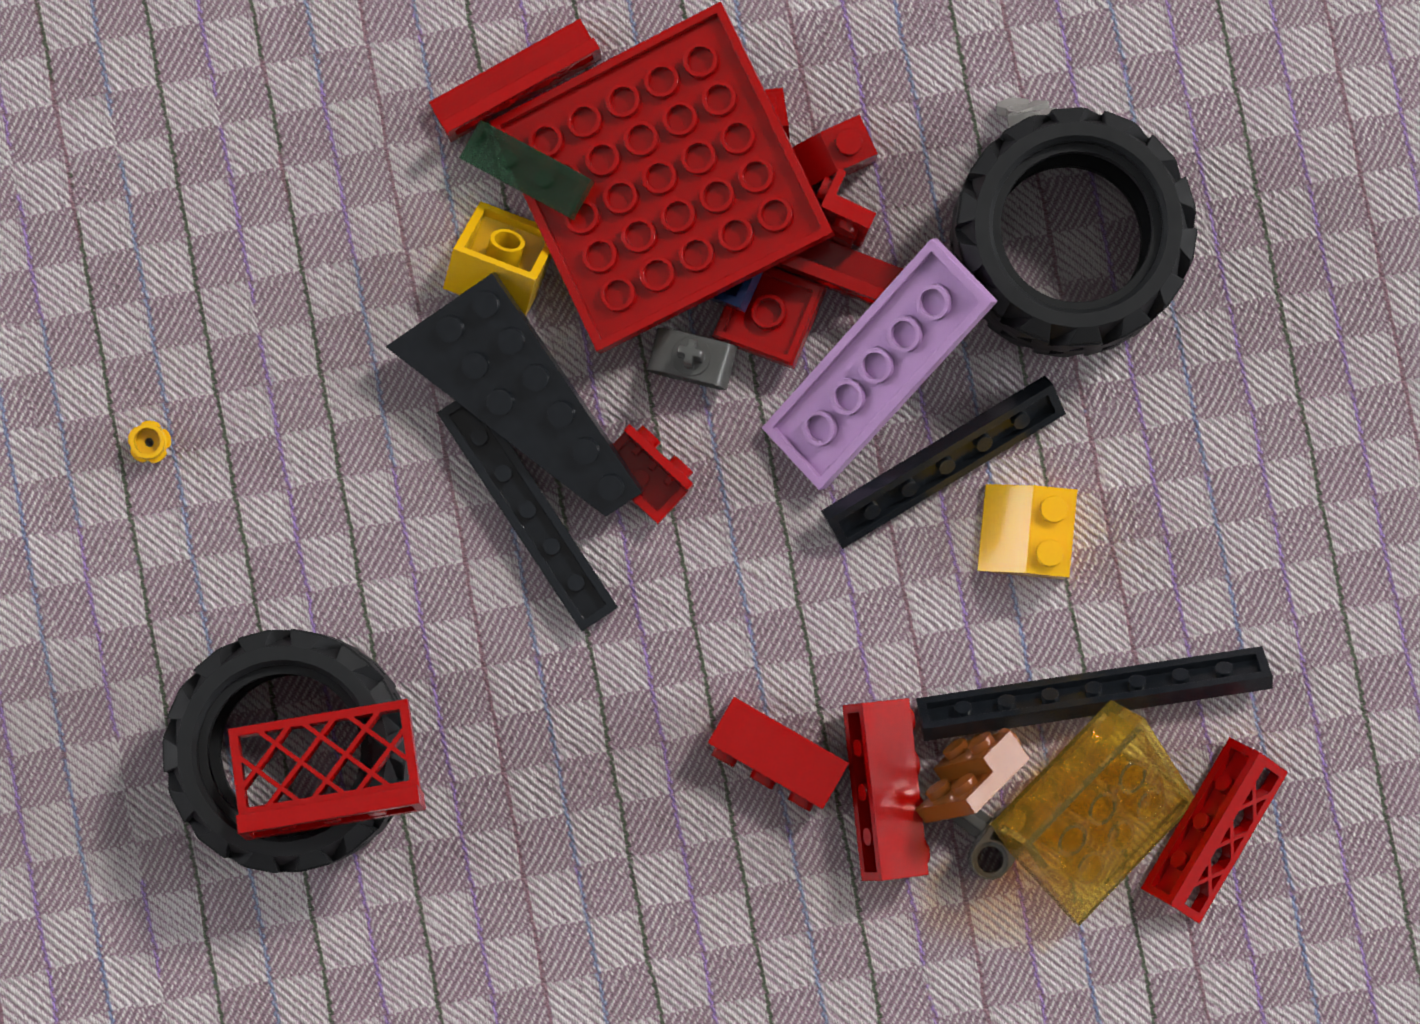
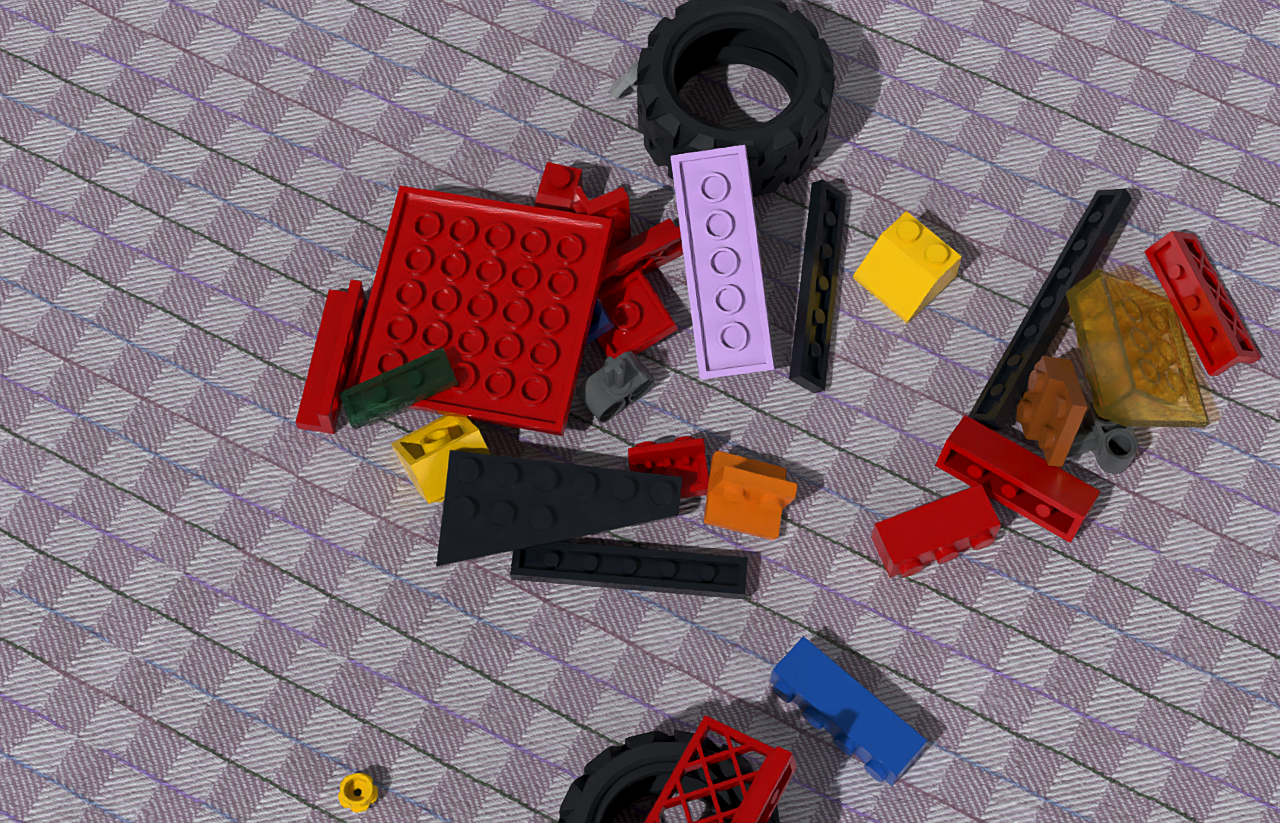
camera: 50 degrees left, 20 degrees down
none -> orange bracket [704,451,797,540]
none -> blue brick [770,636,927,786]

